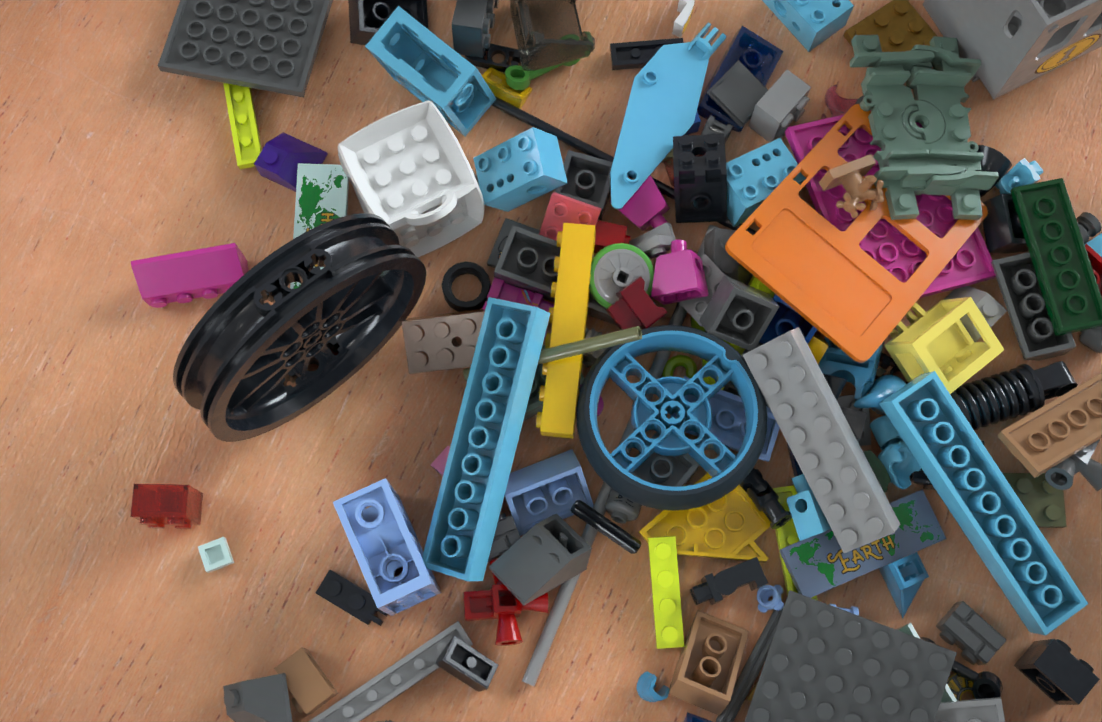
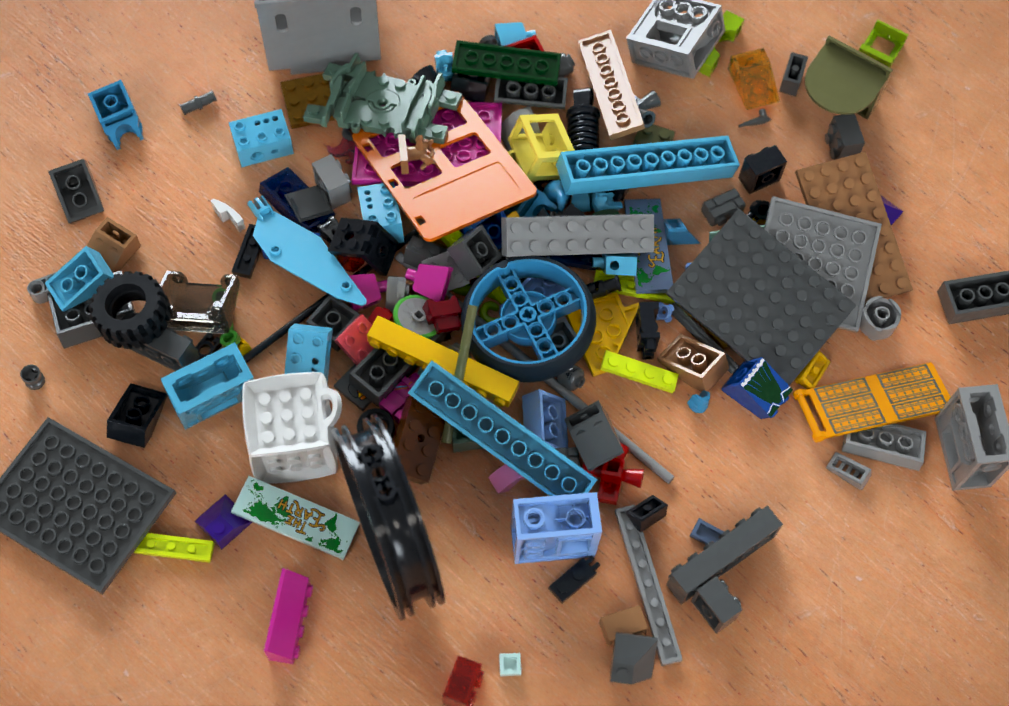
camera: 75 degrees left, 10 degrees down
black axle [570,500,641,554] -> none

